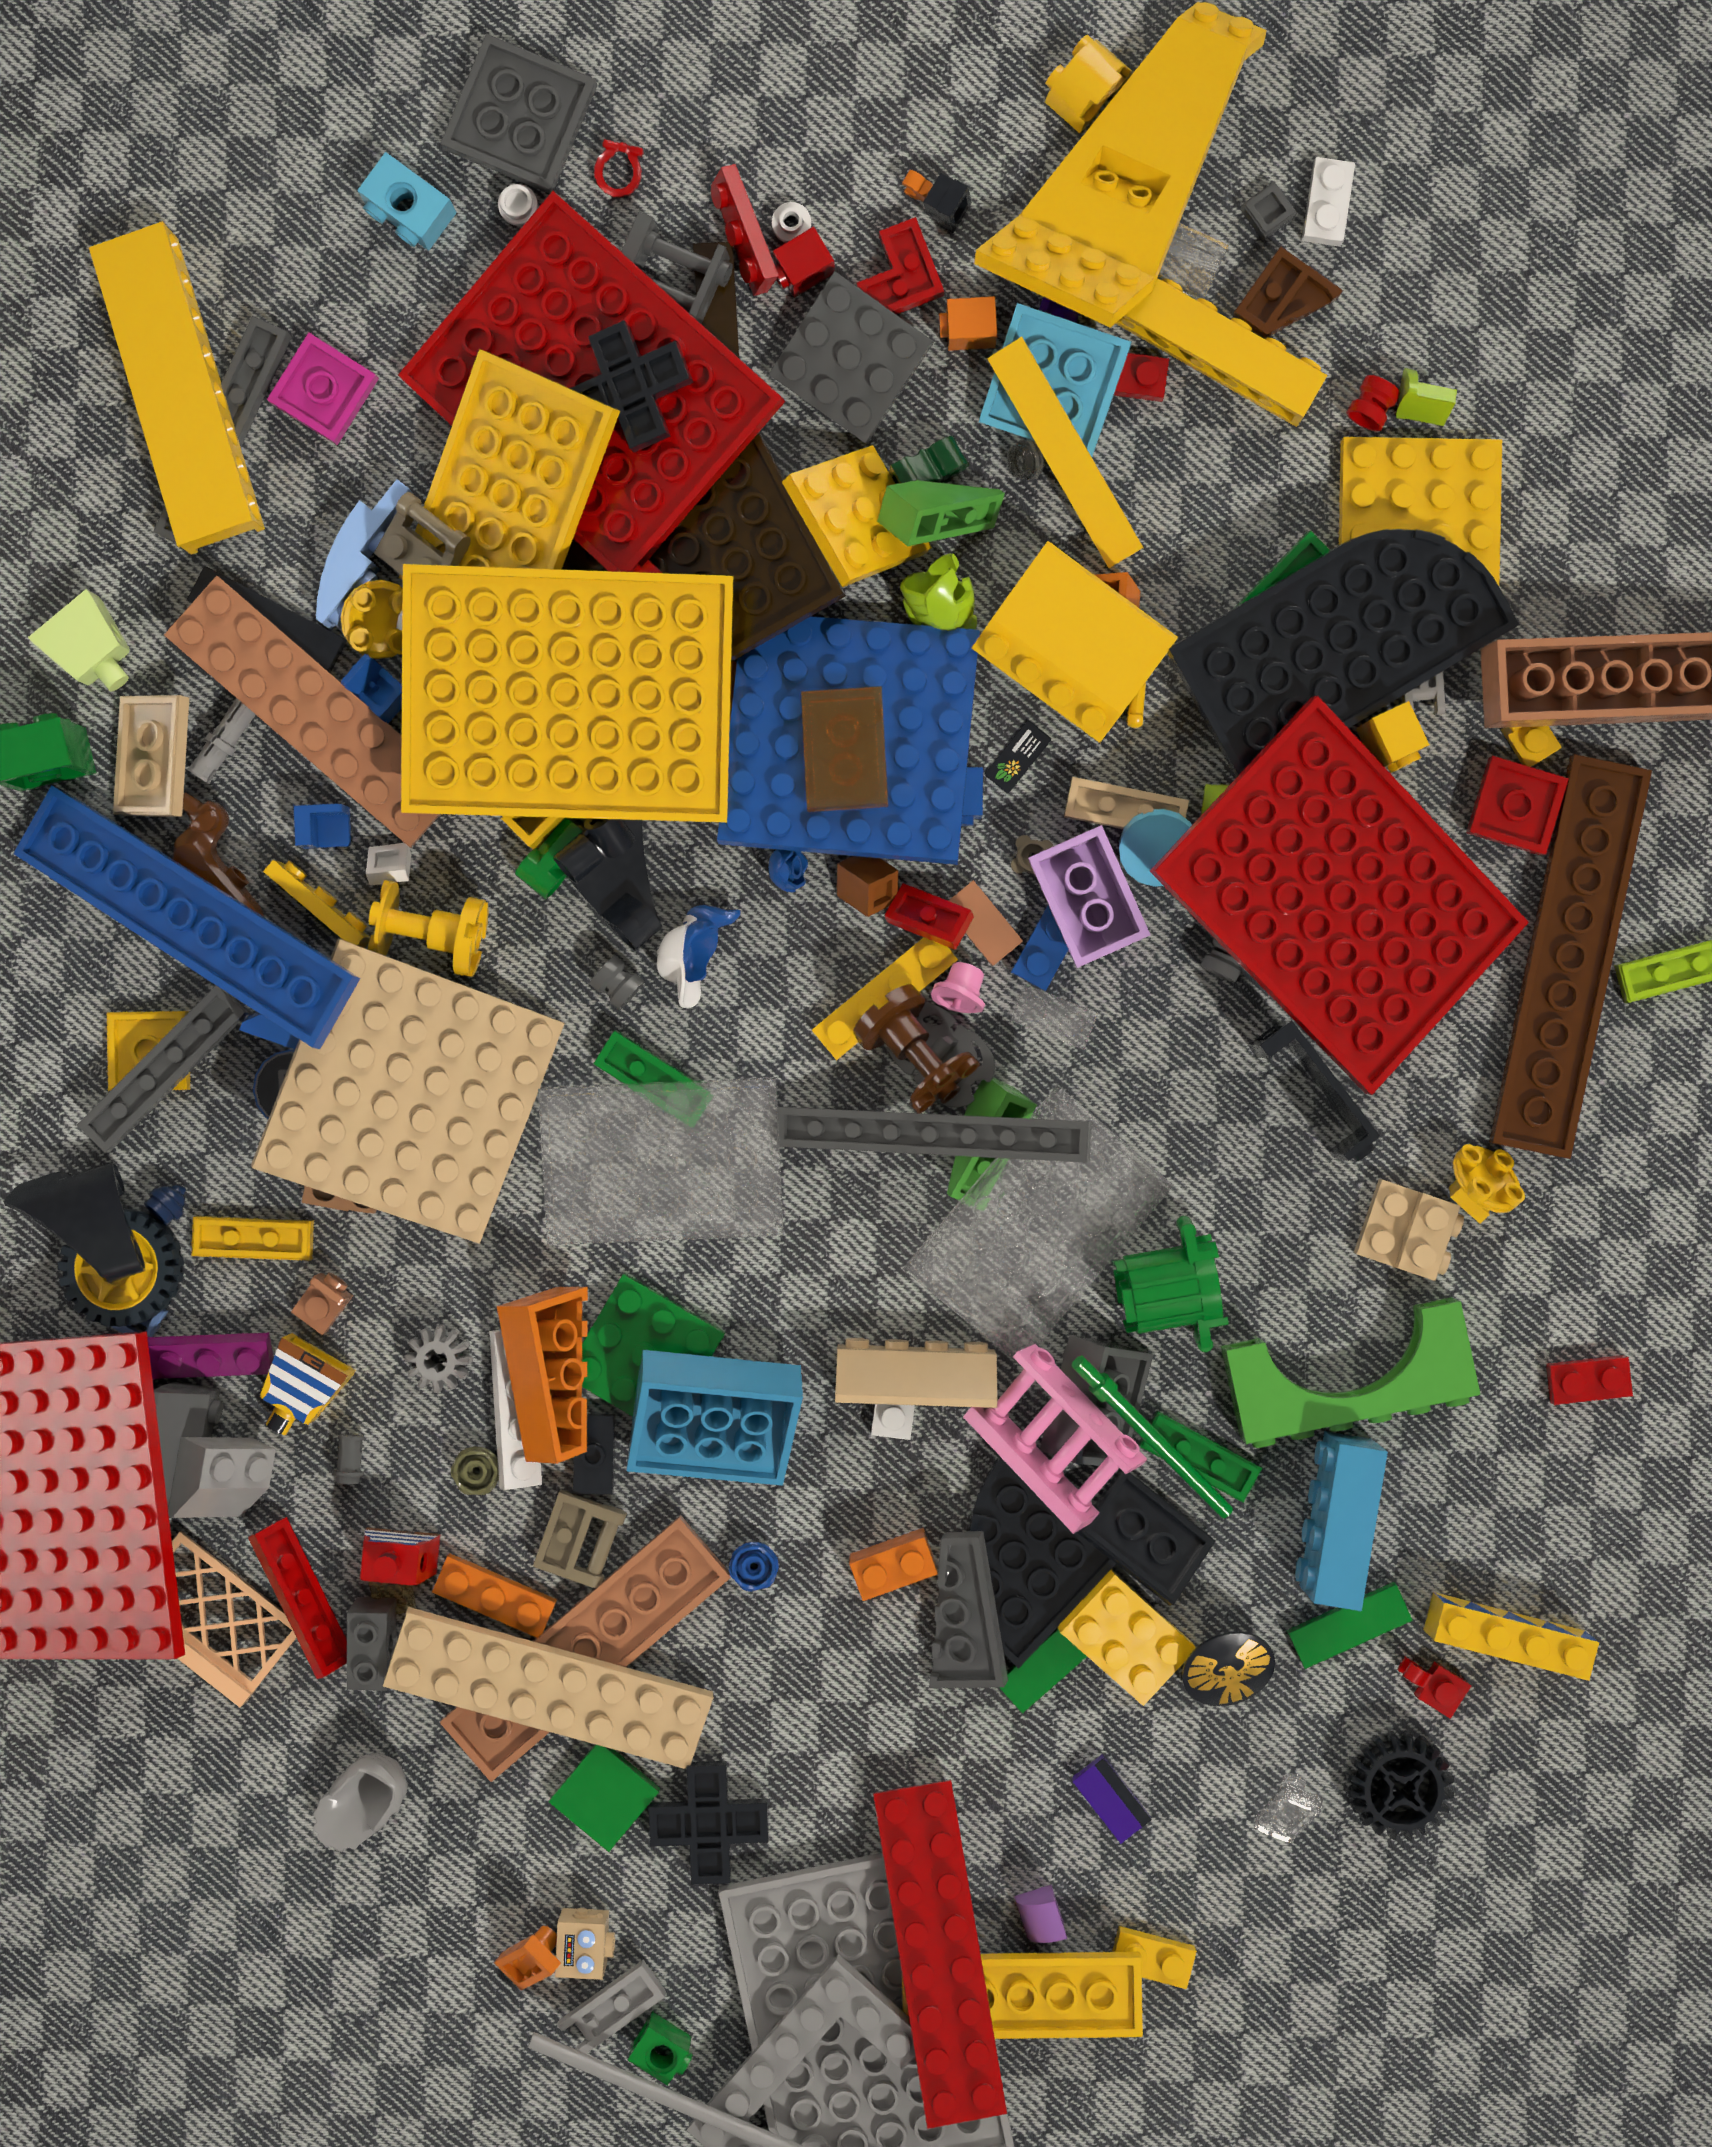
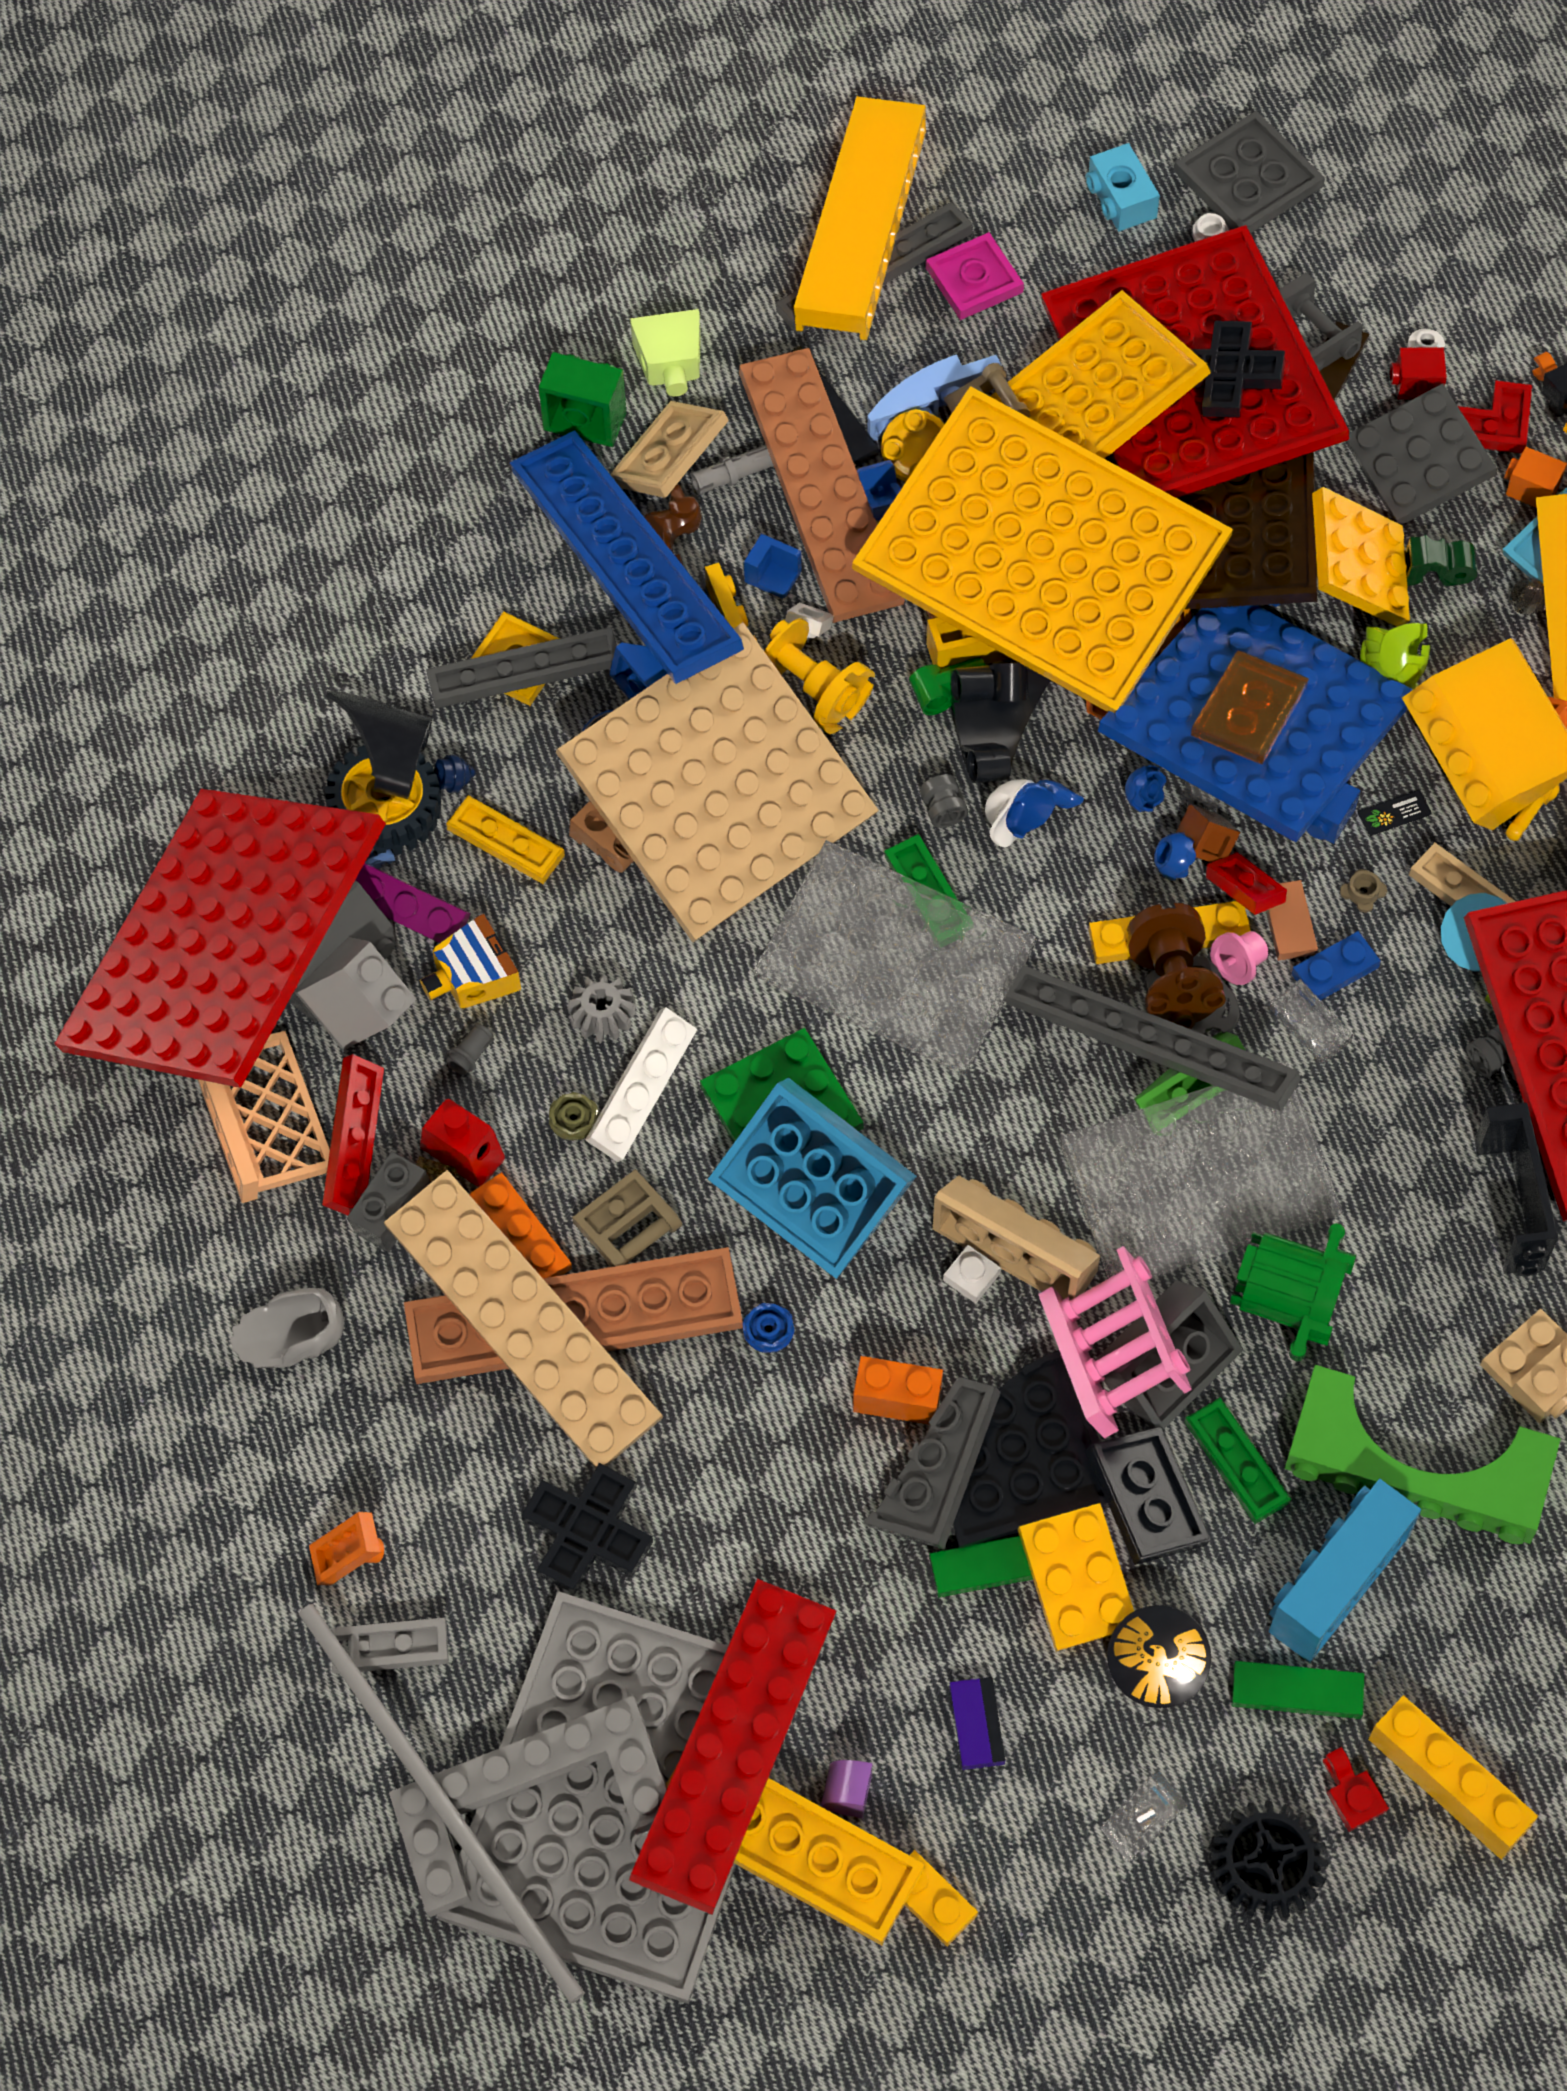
camera: 30 degrees right, 25 degrees down
nougat bracket [291,1273,354,1335] -> none
orange wedge [497,1287,588,1464] -> none
green tile [548,1744,660,1852] -> none
tan head [555,1908,615,1980] -> none
black plate [573,1413,616,1495] -> none
red piece [594,139,644,198] -> none
green brick [627,2011,693,2086] -> none
red plate [711,164,779,296] -> none
bright green slope [877,480,1005,546] -> none
lavender slope [1028,825,1150,968] -> none
green bar [1071,1355,1233,1518] -> none
none -> blue plate [1154,832,1196,881]

